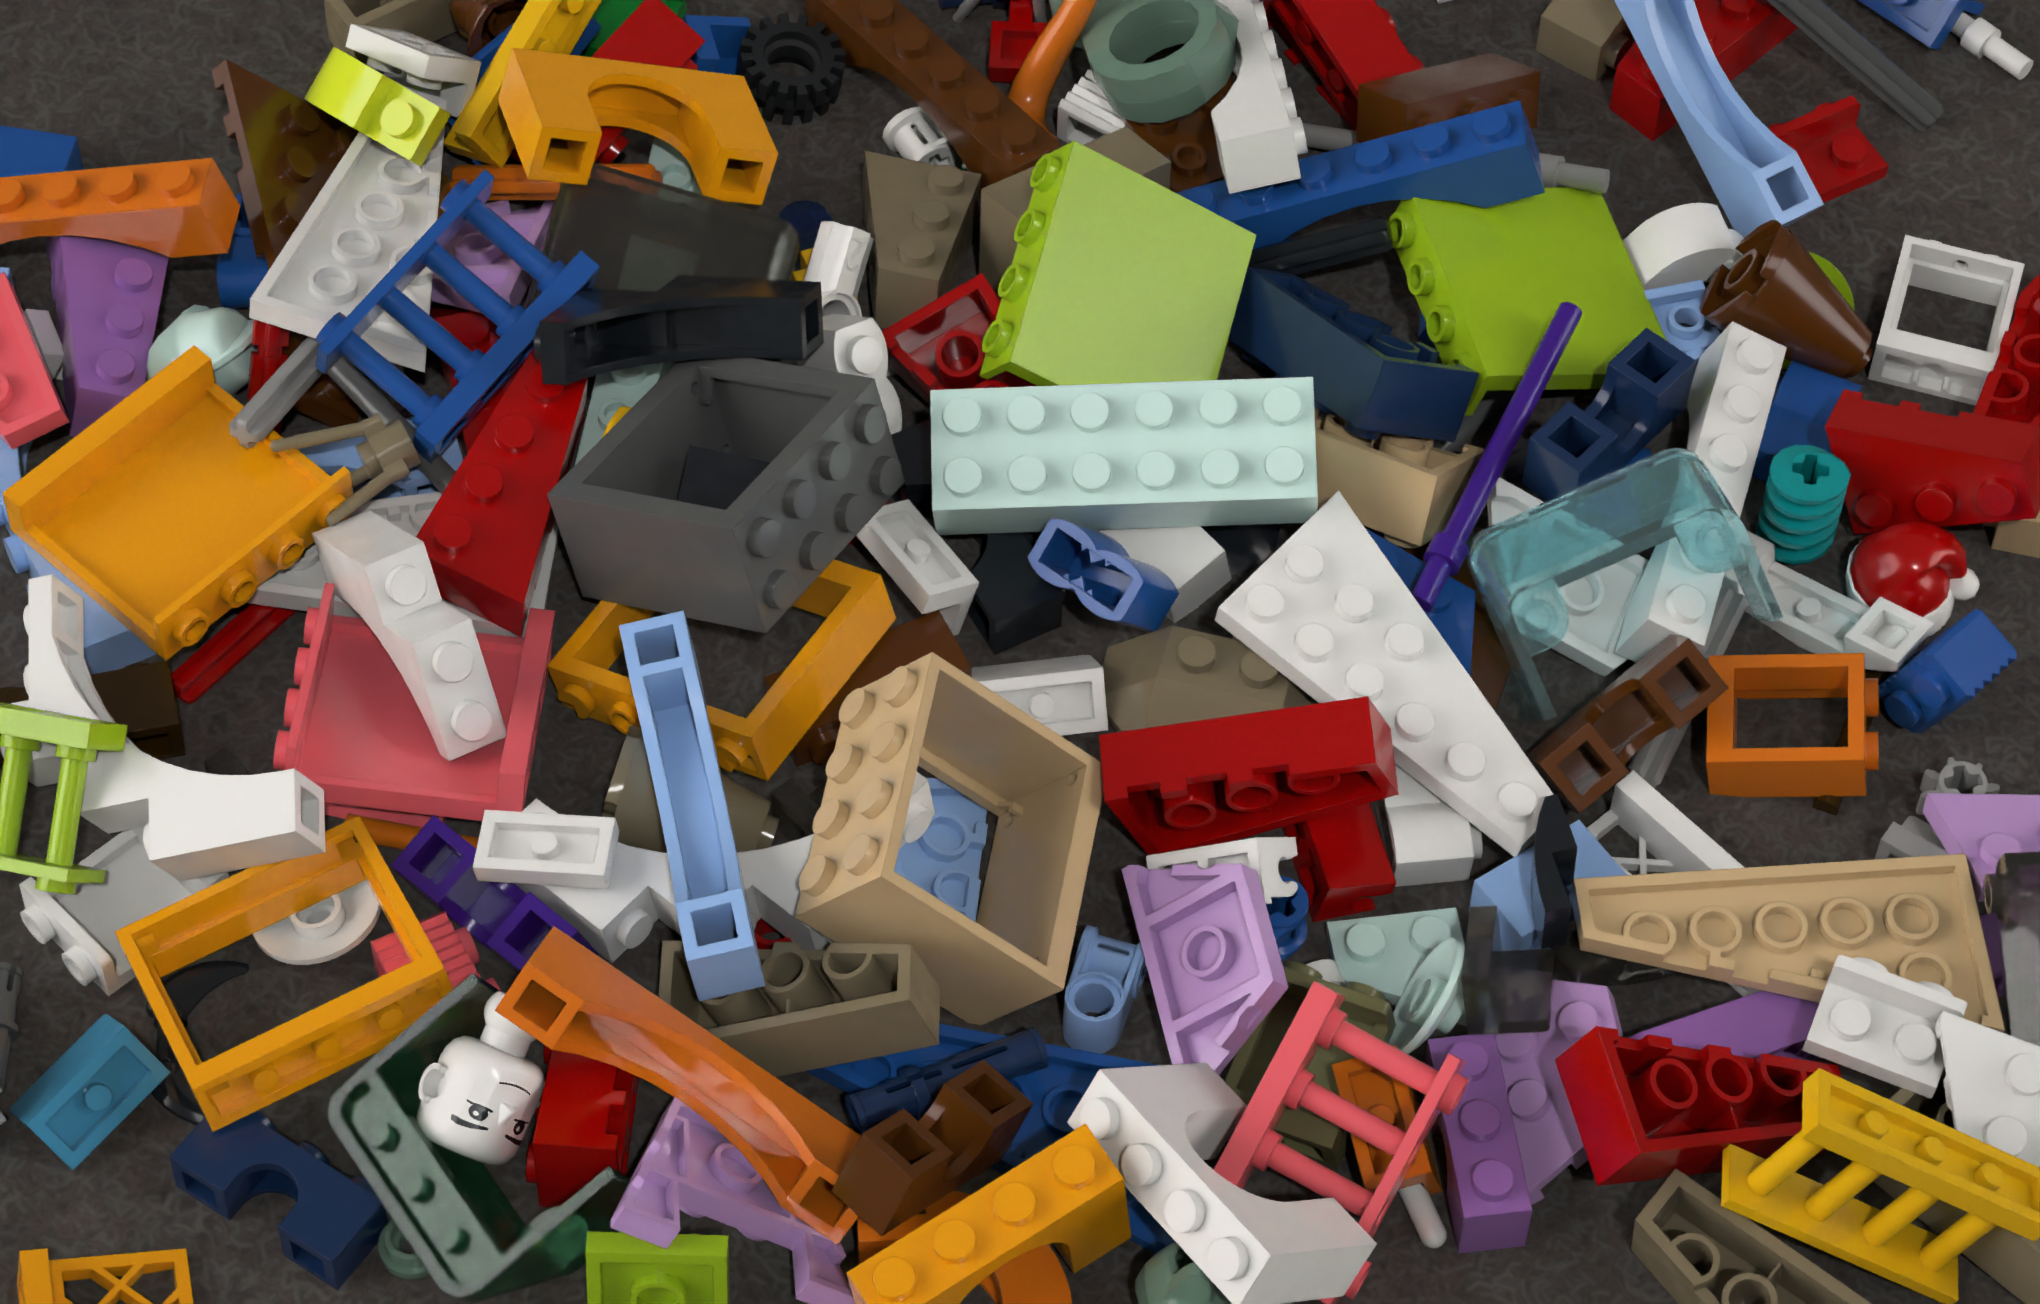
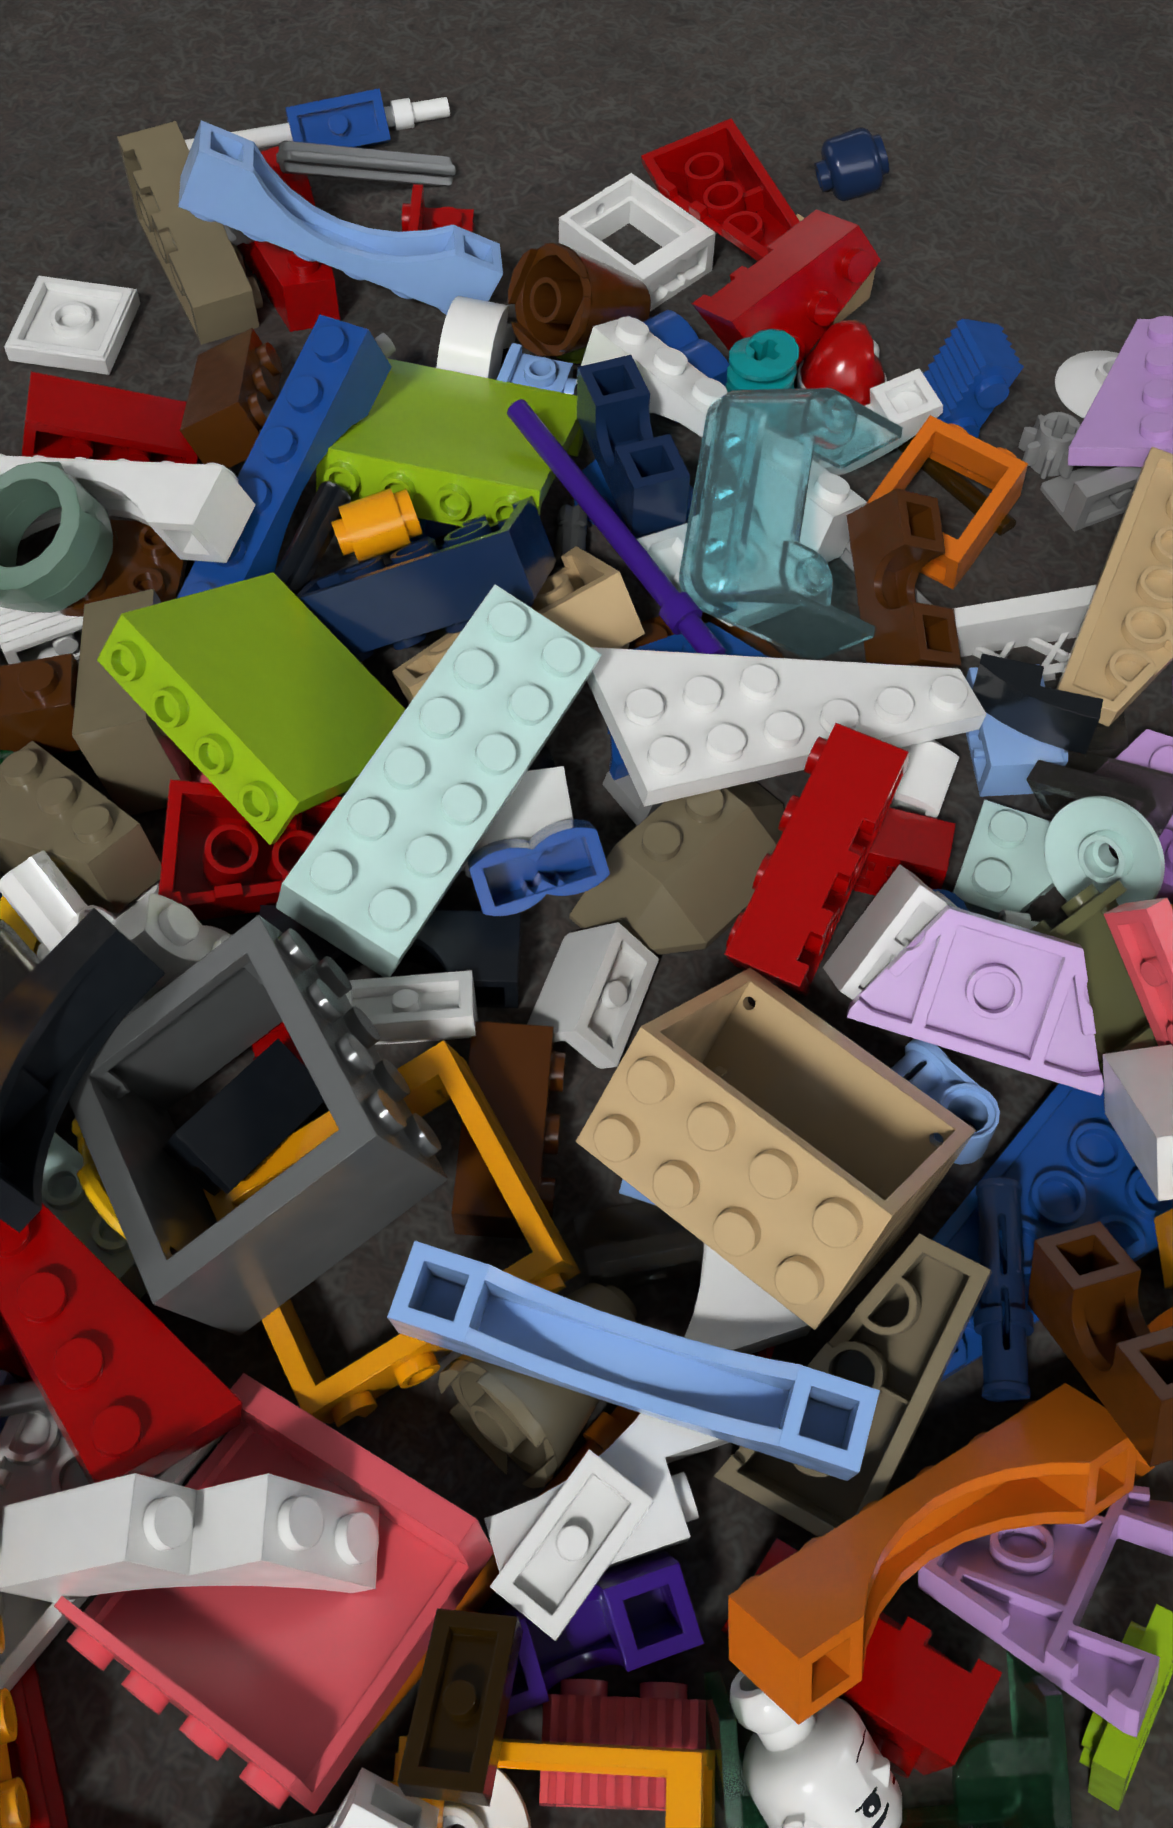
camera: 60 degrees left, 5 degrees up
none -> light orange brick [331,488,423,563]
none -> dark brown plate [397,1608,523,1807]

